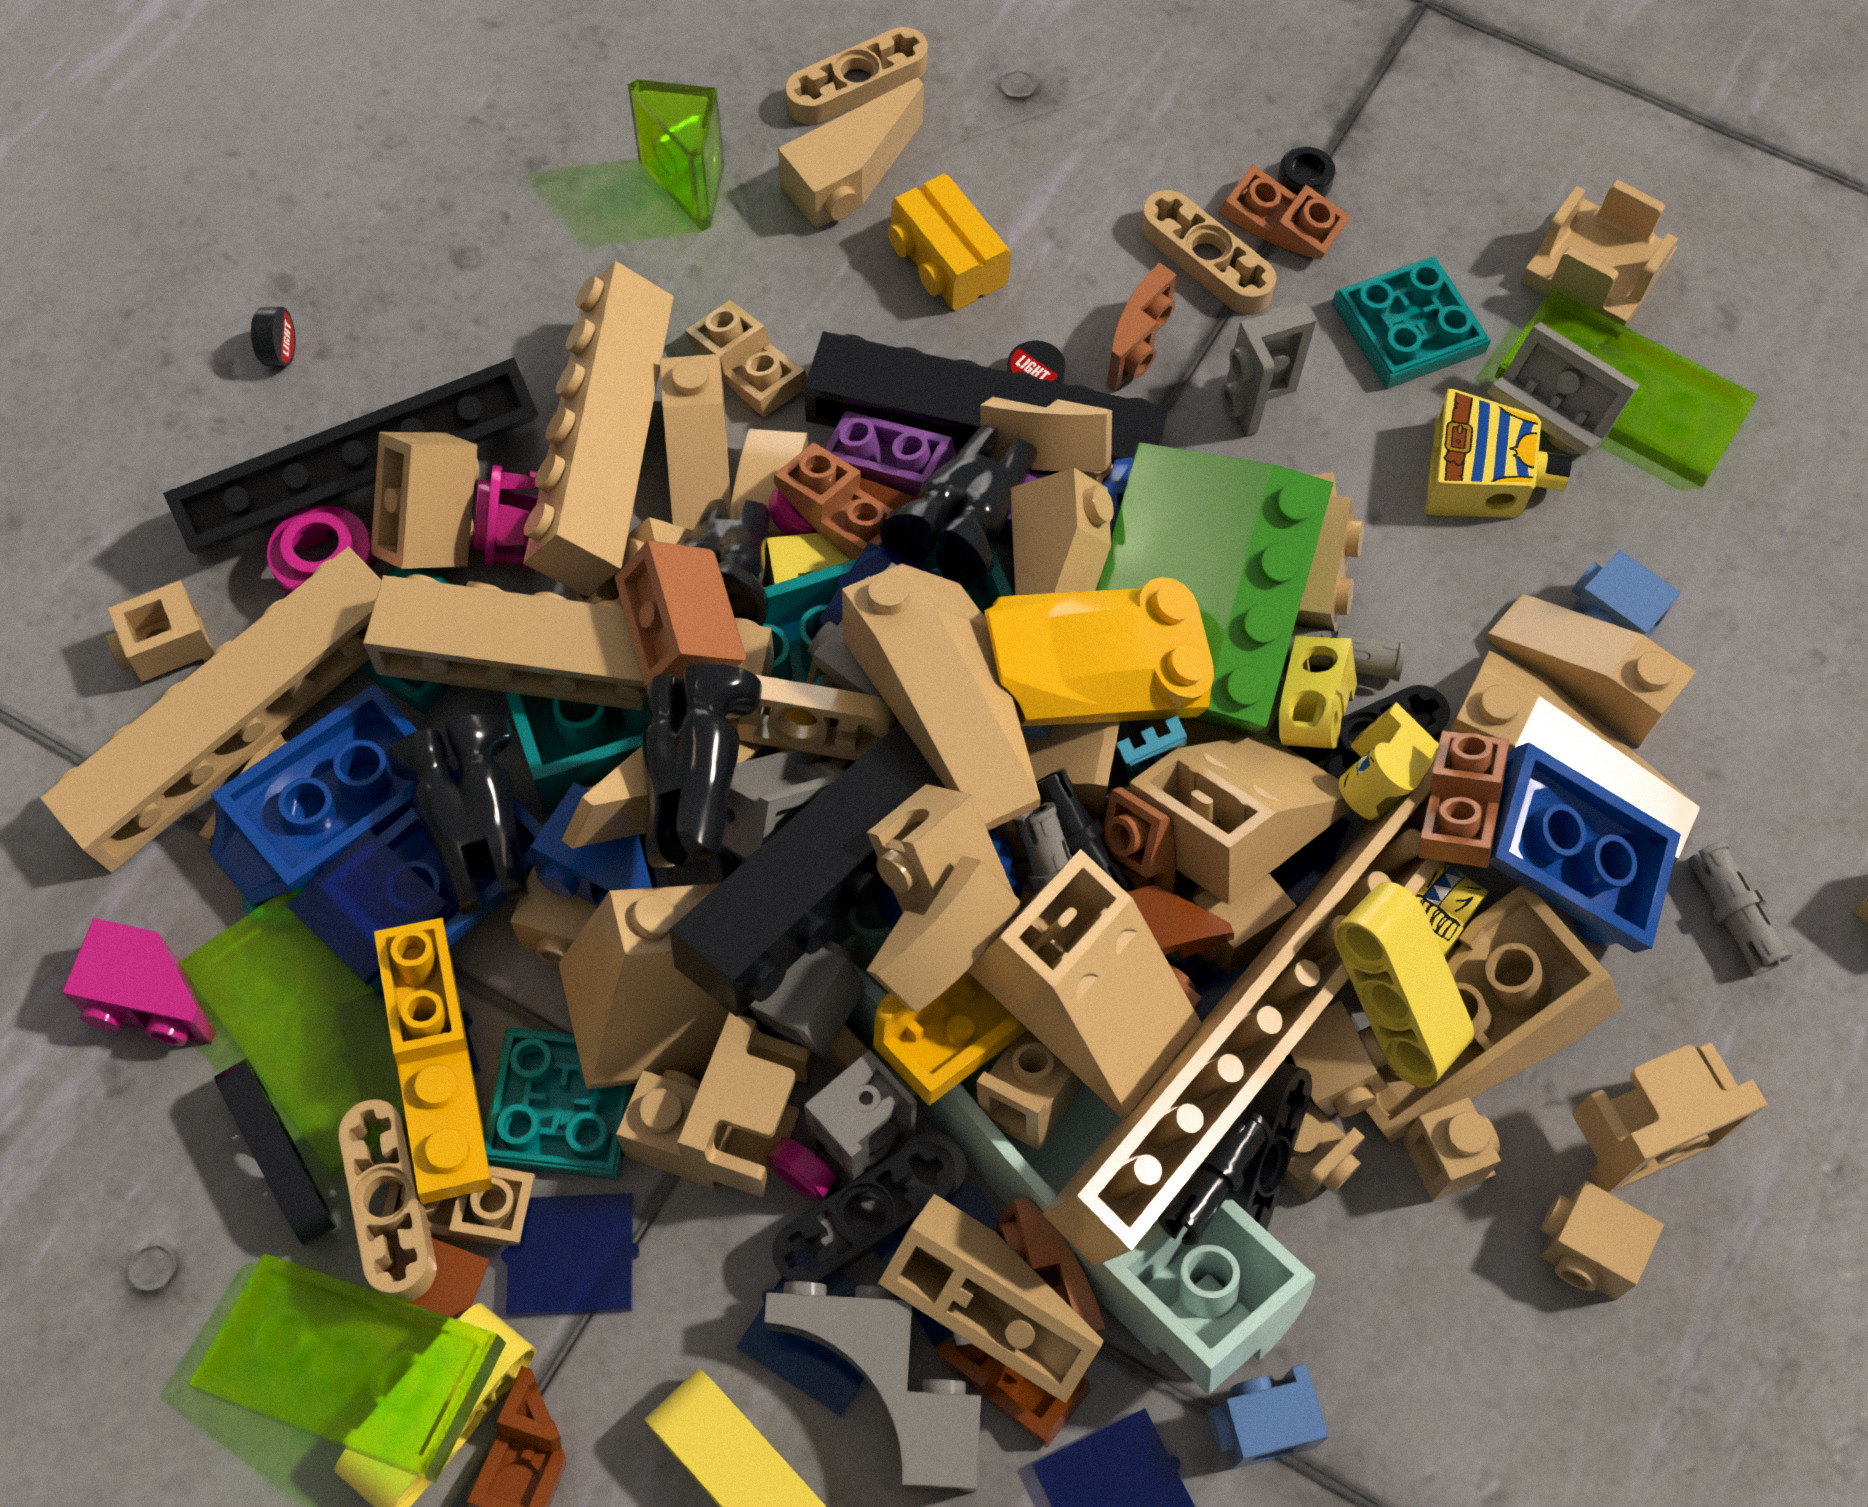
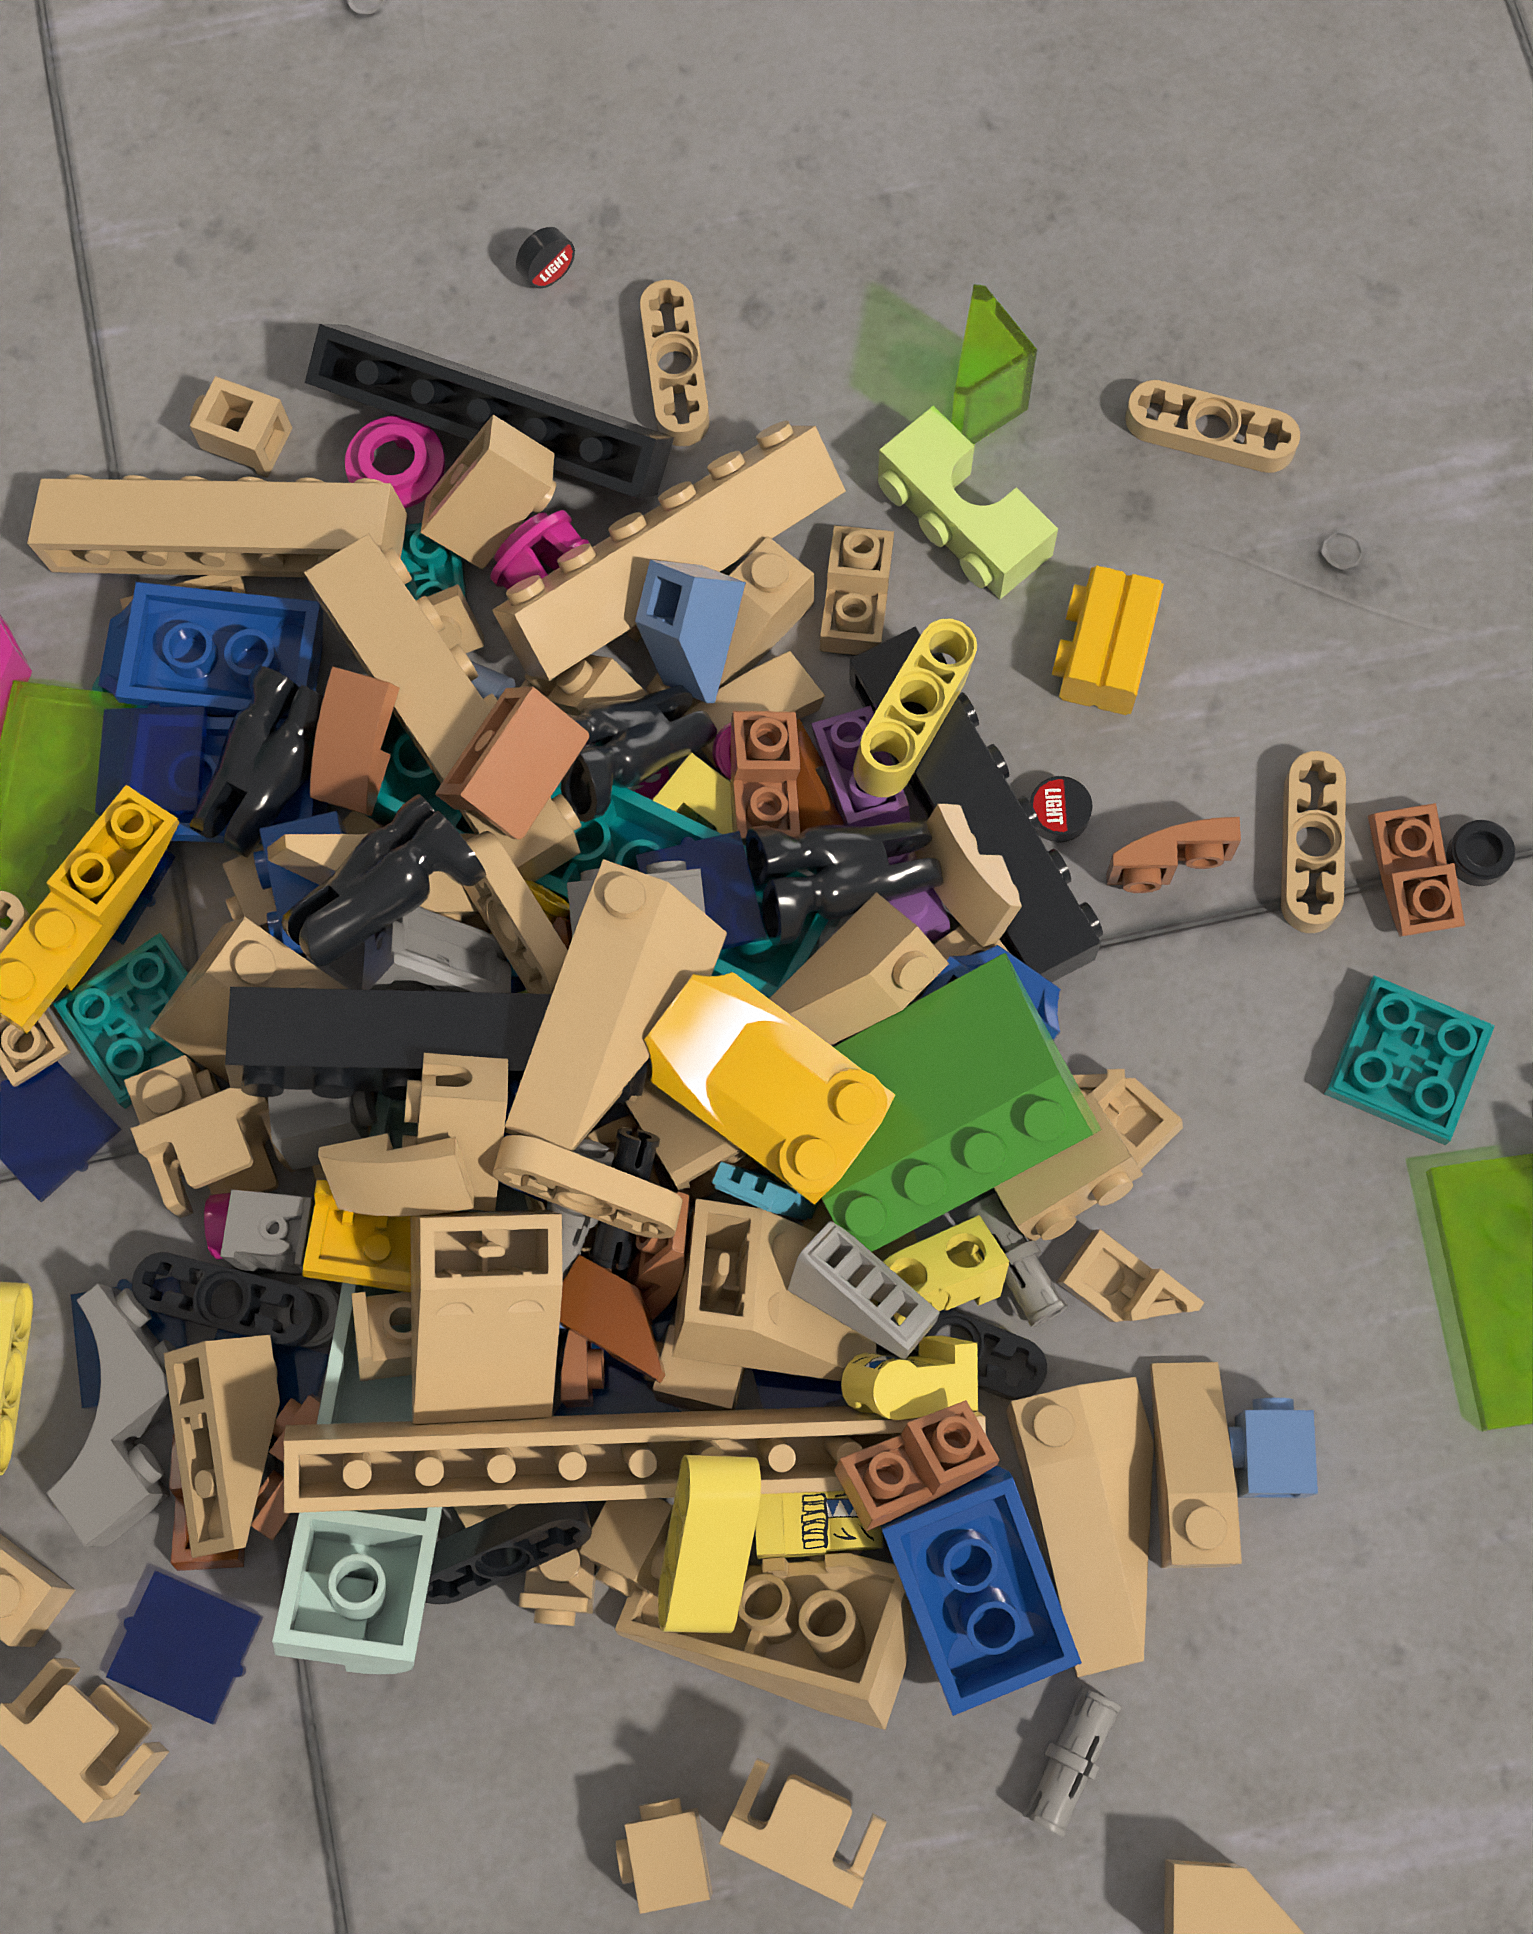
camera: 55 degrees right, 10 degrees up
tan slope [778,77,924,229] -> none
black pin [1158,1108,1272,1246] -> none
medium blue brick [1207,1363,1329,1469] -> none
light grey bracket [1221,303,1316,436] -> none
tan brick [1402,1097,1501,1202] -> none
torso [1424,389,1572,518] -> none
light grey bracket [1487,322,1641,456] -> none
none -> nougat slope [310,666,400,816]
none -> tan beam [492,1135,683,1239]
none -> medium blue slope [635,560,746,703]
none -> tan beam [640,280,710,446]
none -> light grey slope [788,1221,940,1360]
none -> light yellow beam [853,619,977,797]
none -> yellowish green arch [878,406,1058,600]
none -> tan slope [1056,1229,1205,1322]

